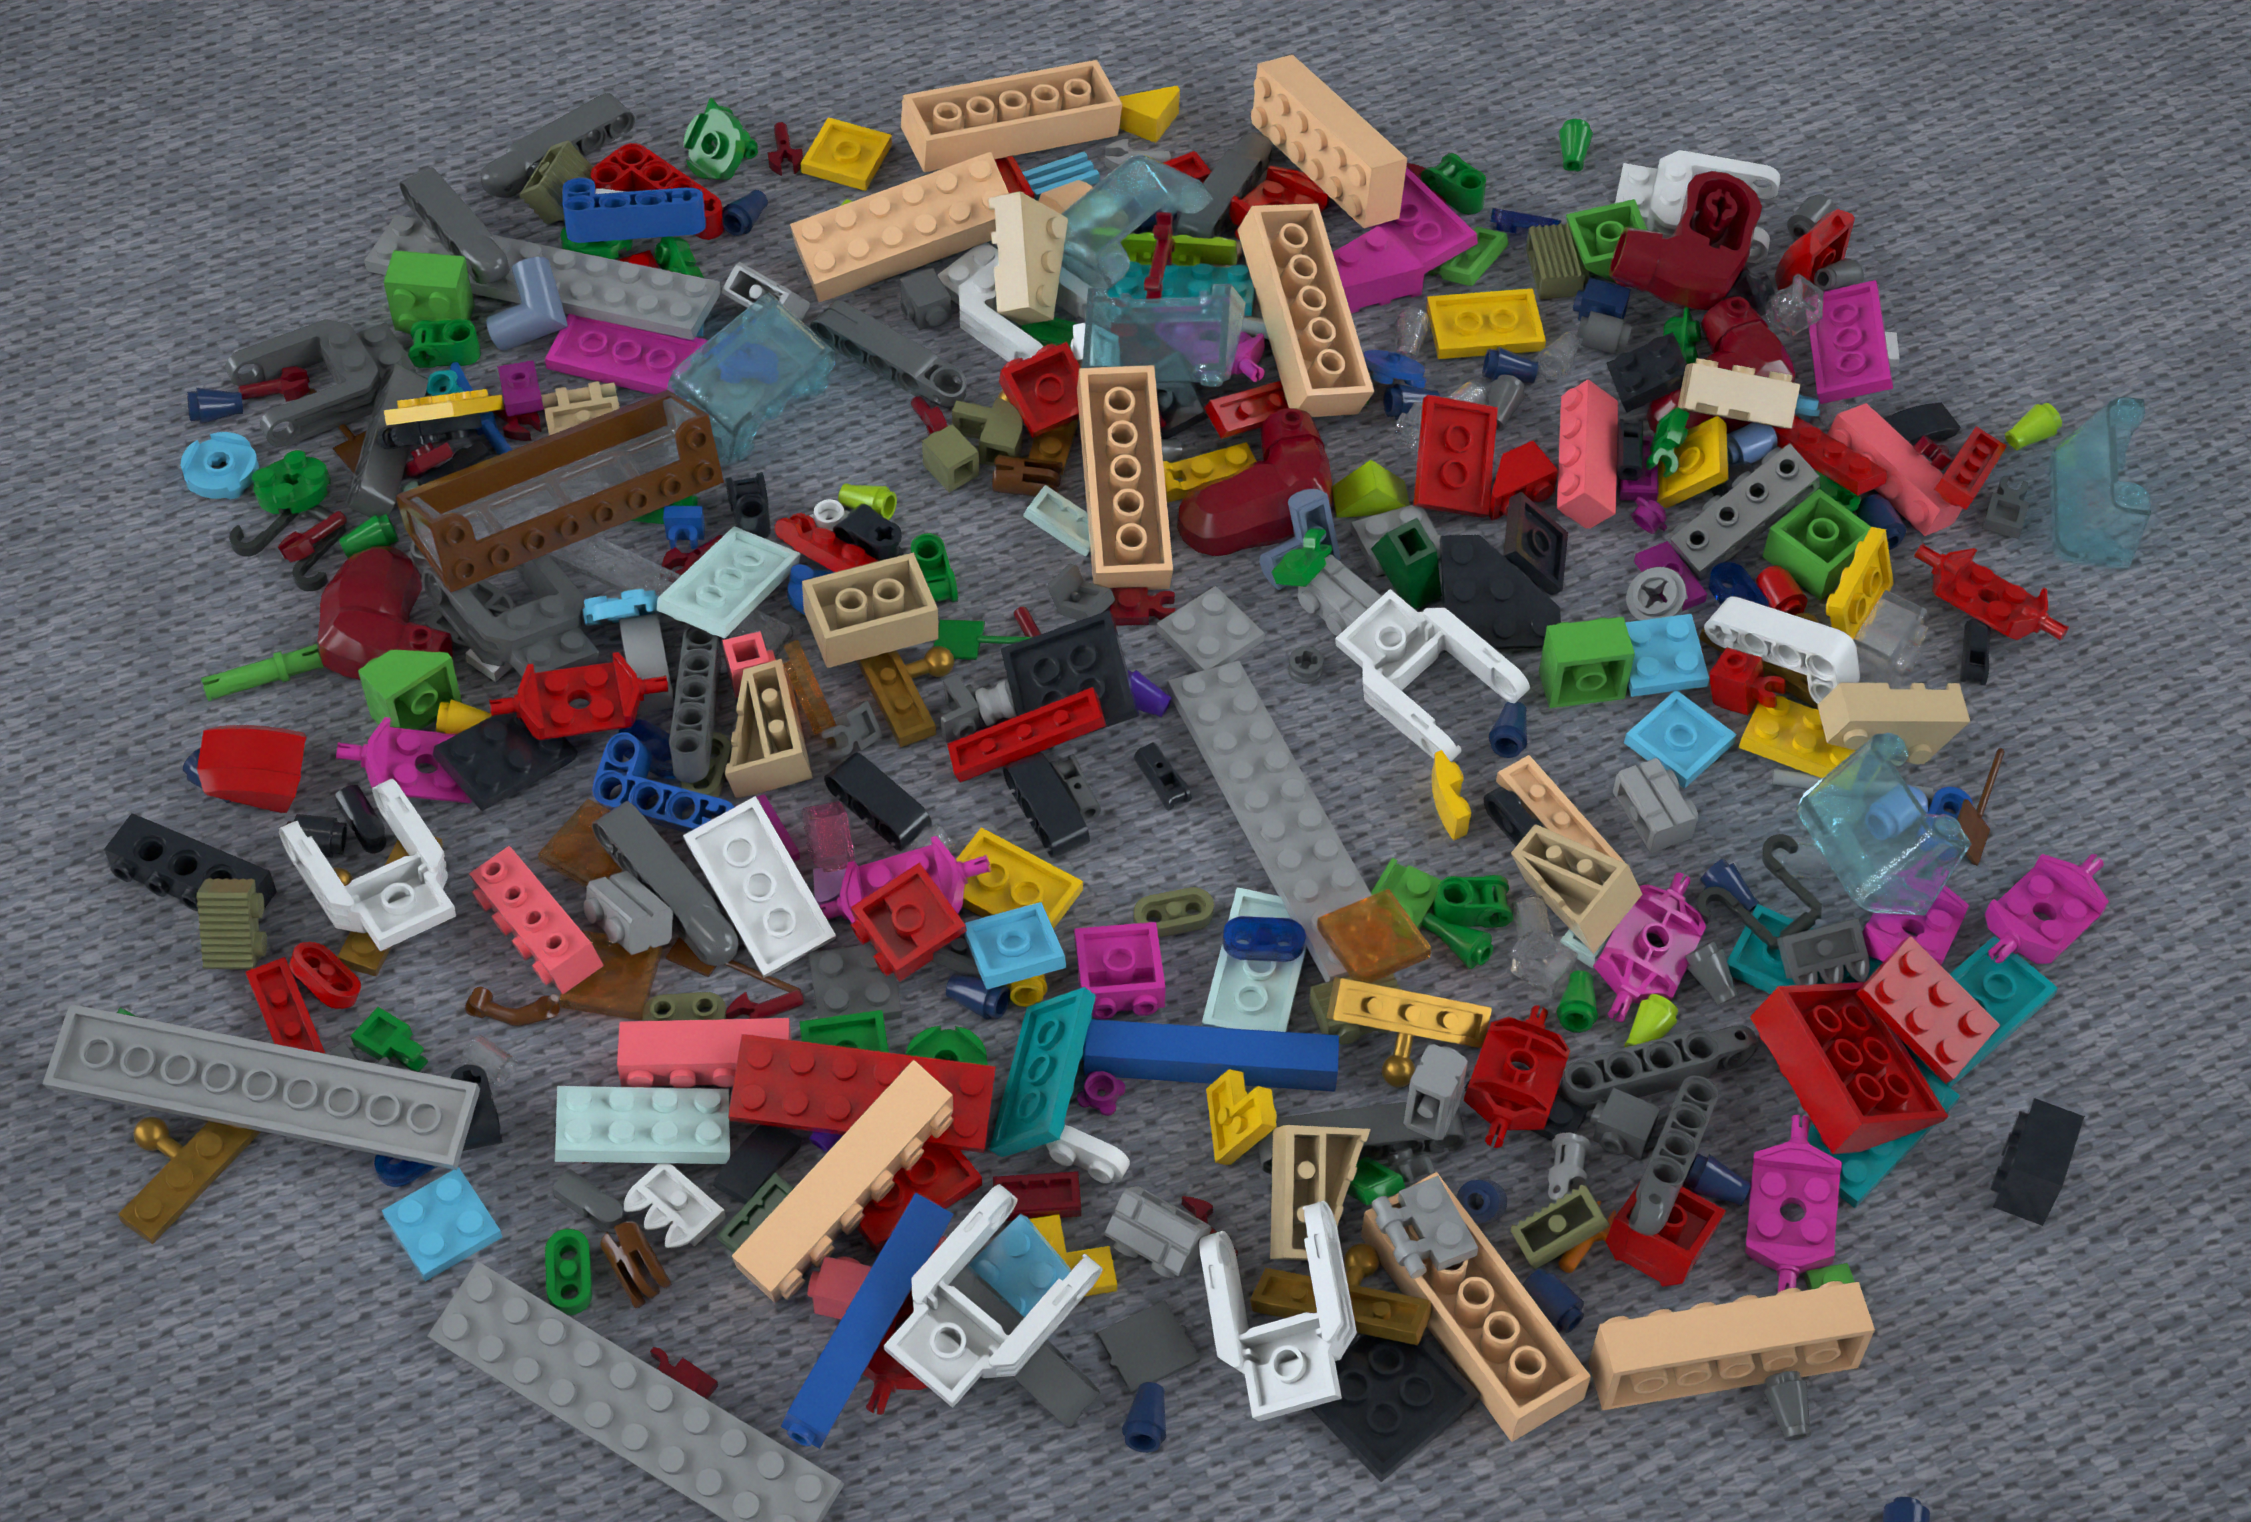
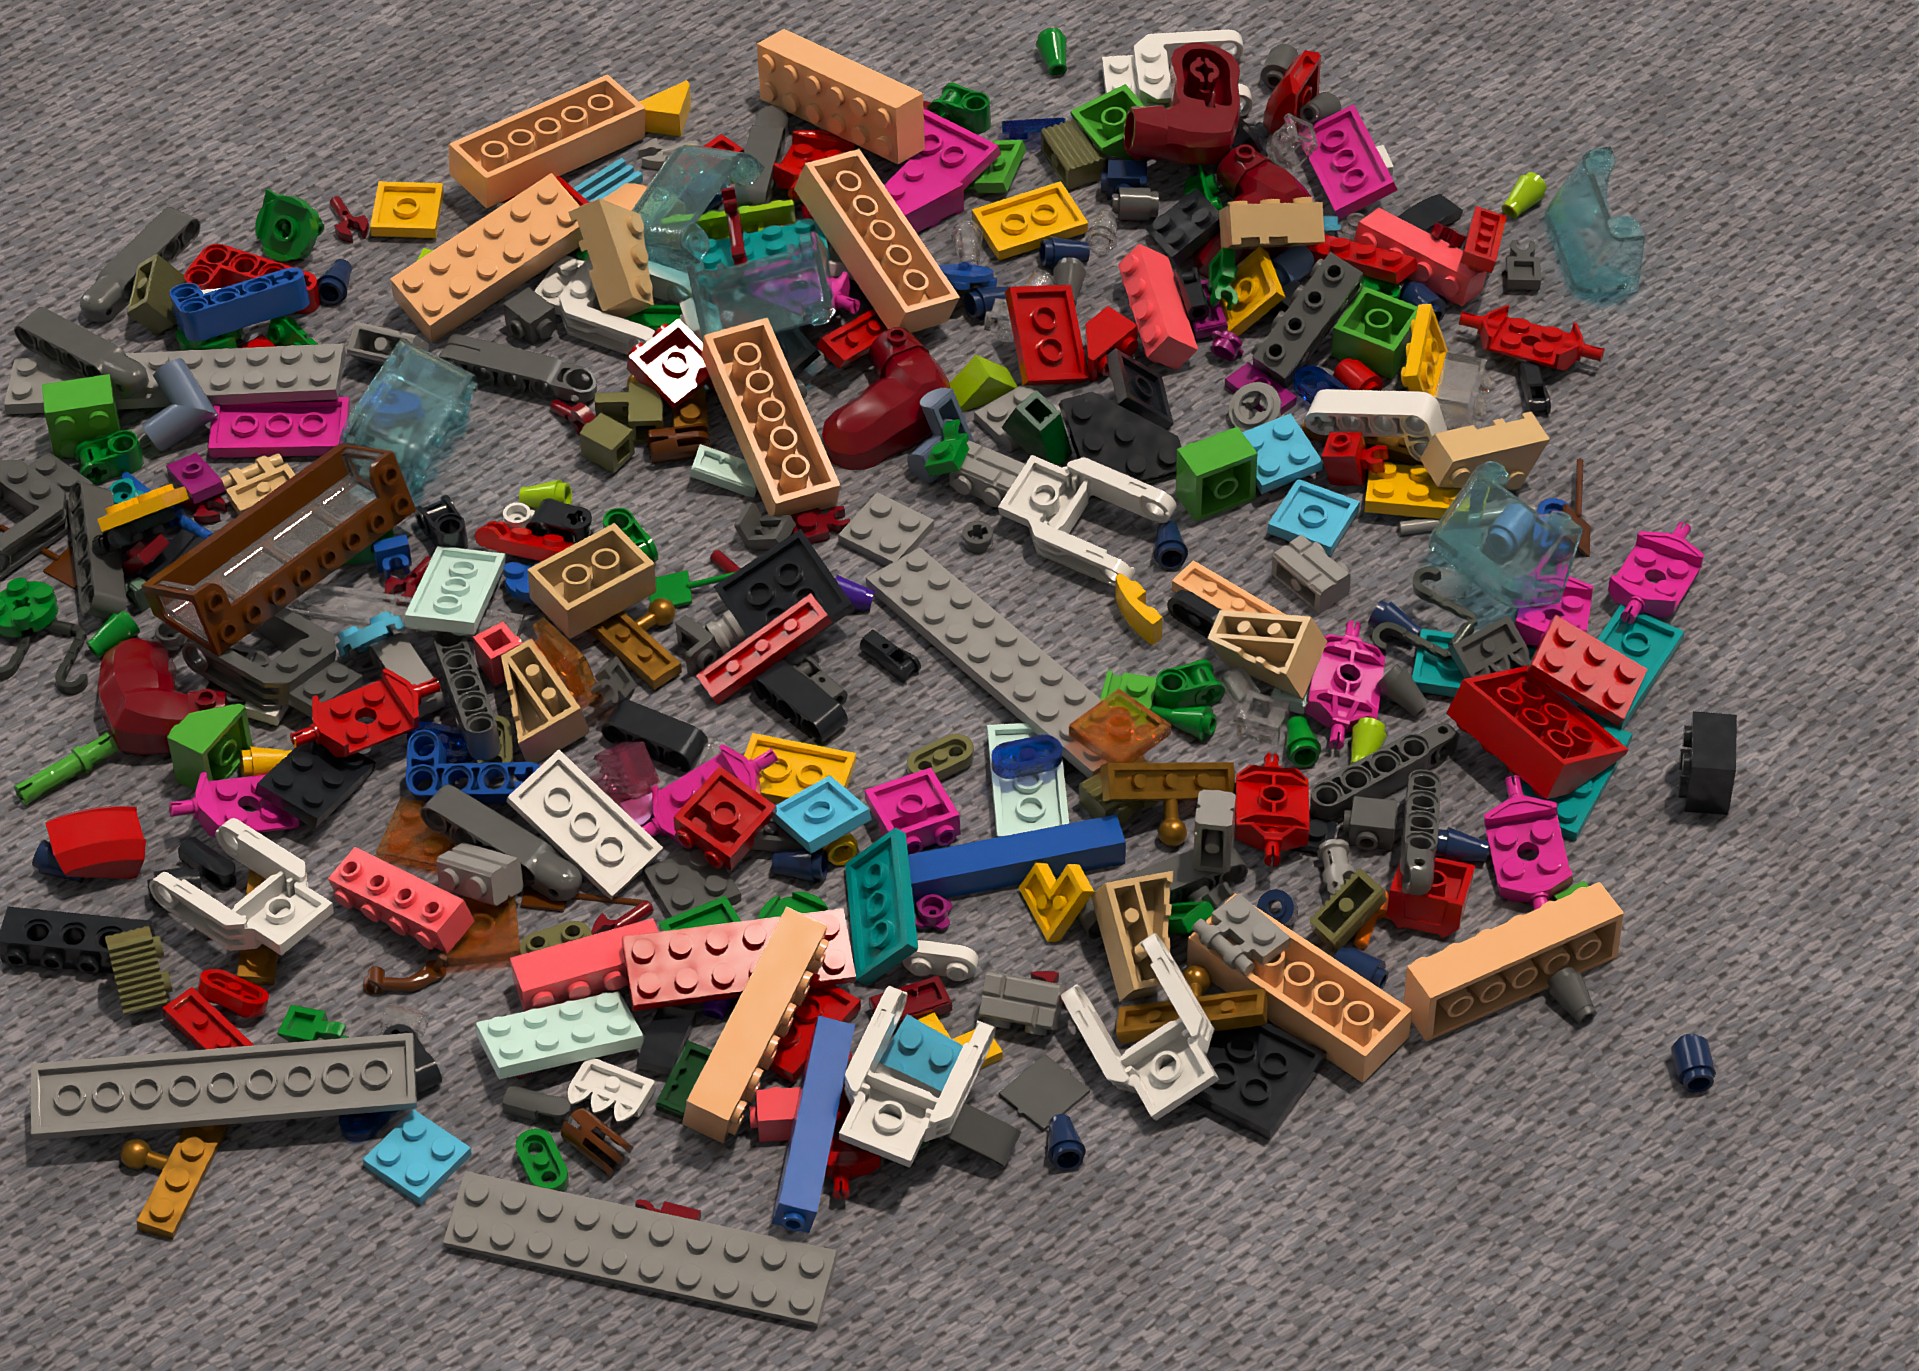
camera: 15 degrees left, 5 degrees down
dark red bar [278,511,347,563] -> none
yellow plate [1163,442,1257,503] -> none

